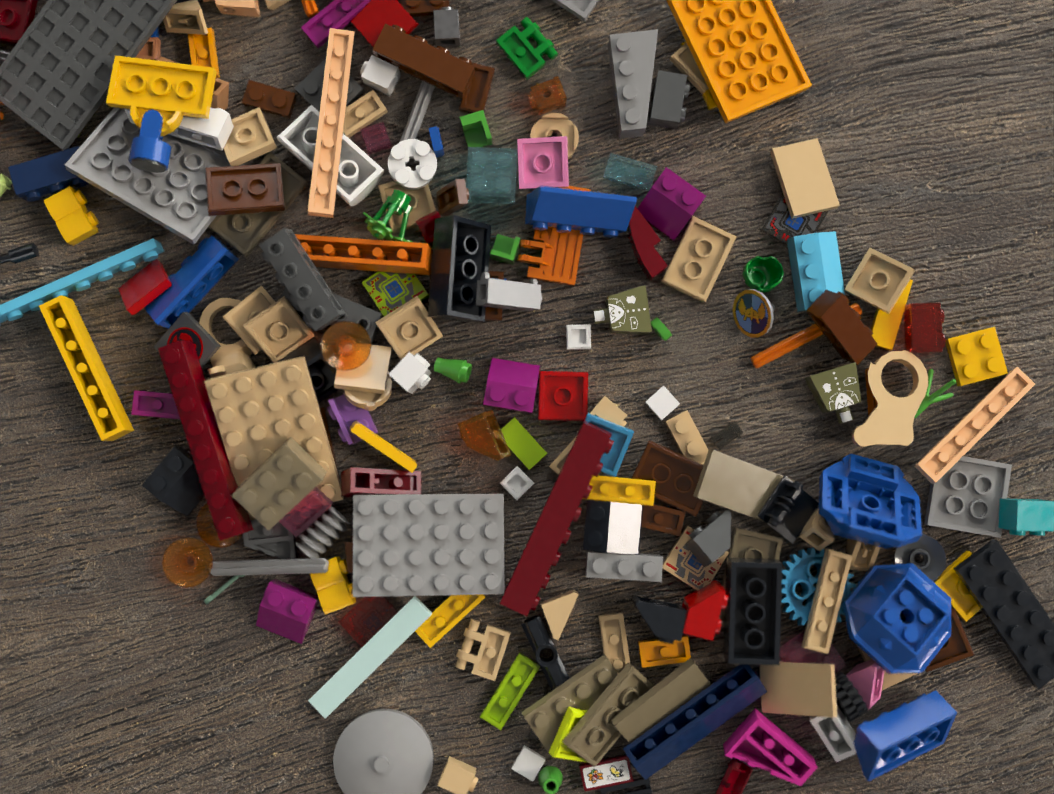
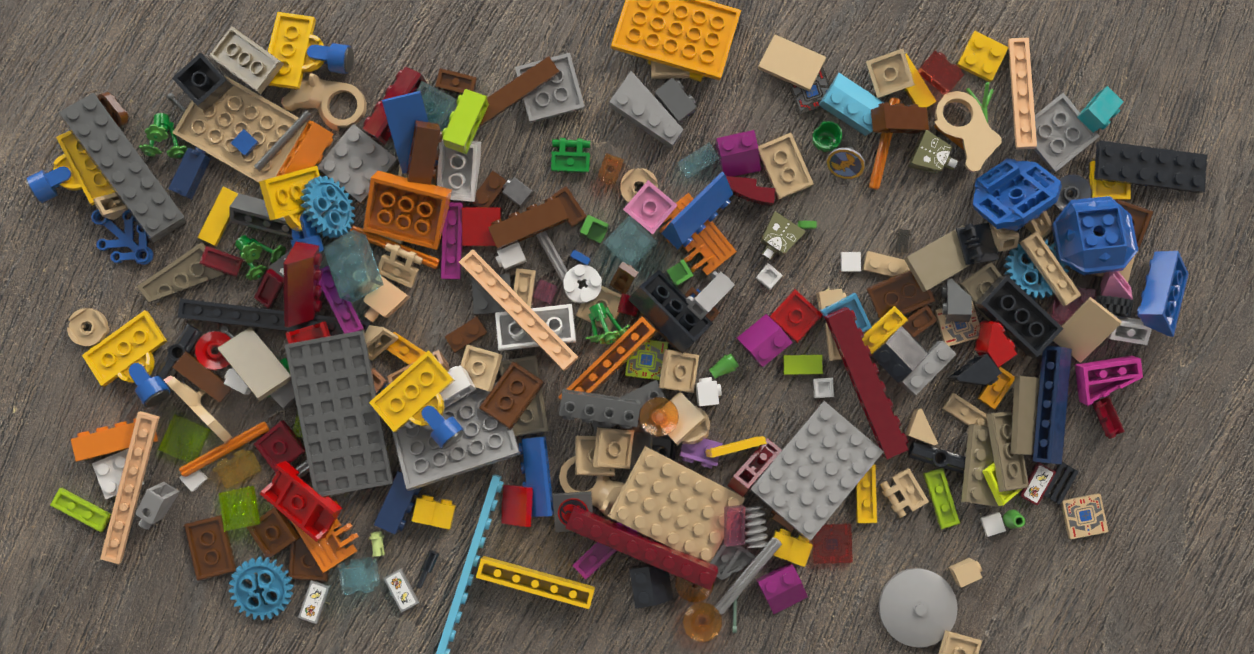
camera: 45 degrees left, 0 degrees up
dark tan brick [232,437,327,531] -> none
light aqua tile [308,596,432,719] -> none
clear orange slope [458,410,511,461] -> none

